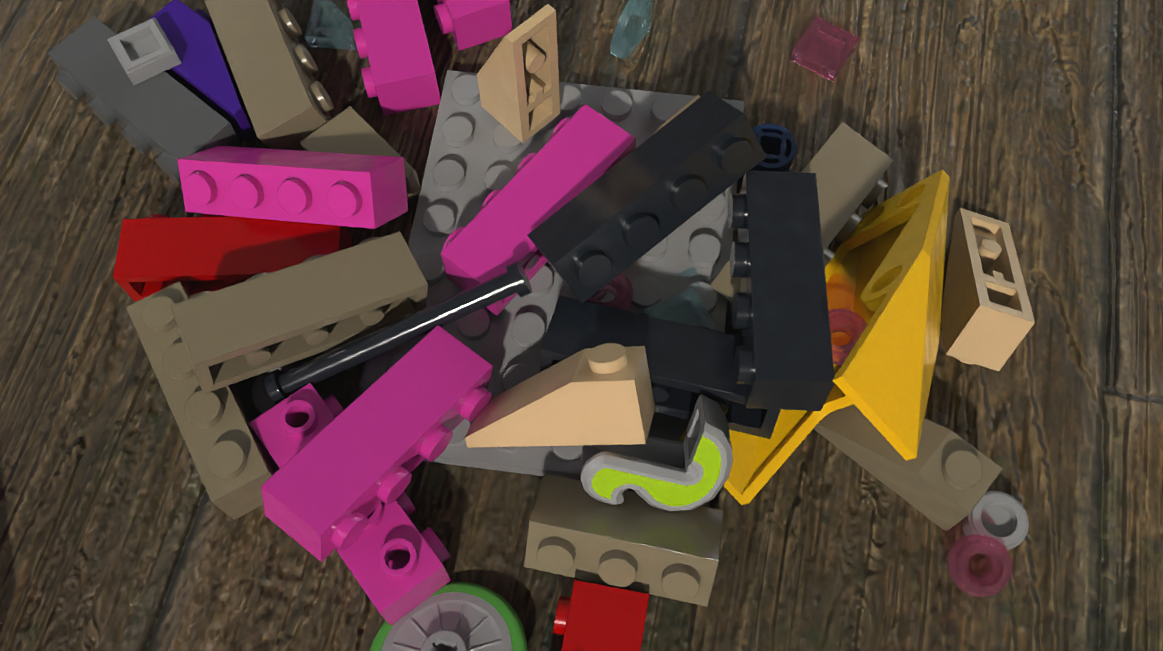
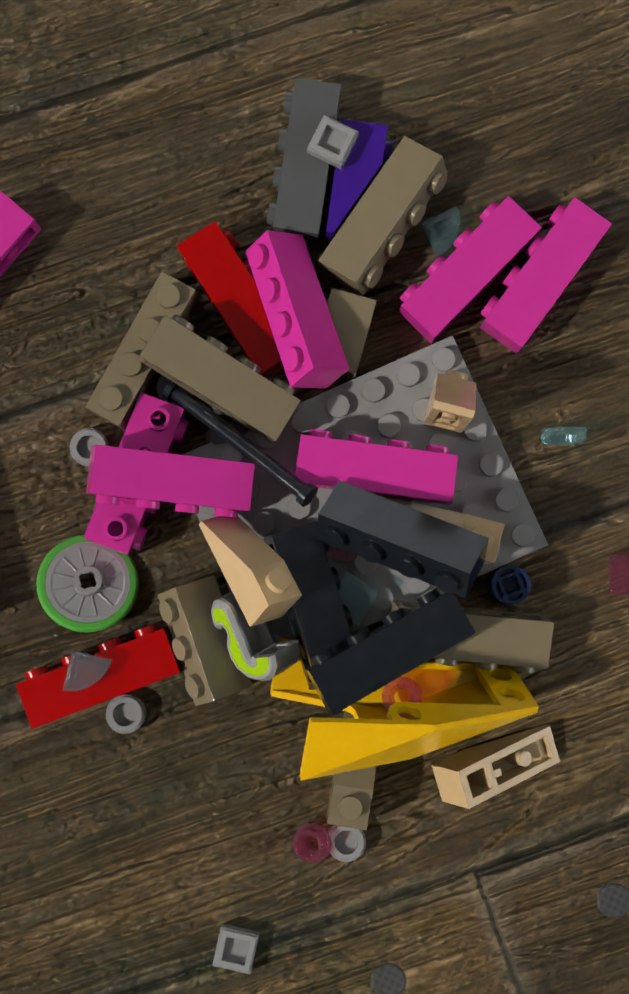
camera: 60 degrees right, 20 degrees up
none -> light grey tile [70,428,110,467]

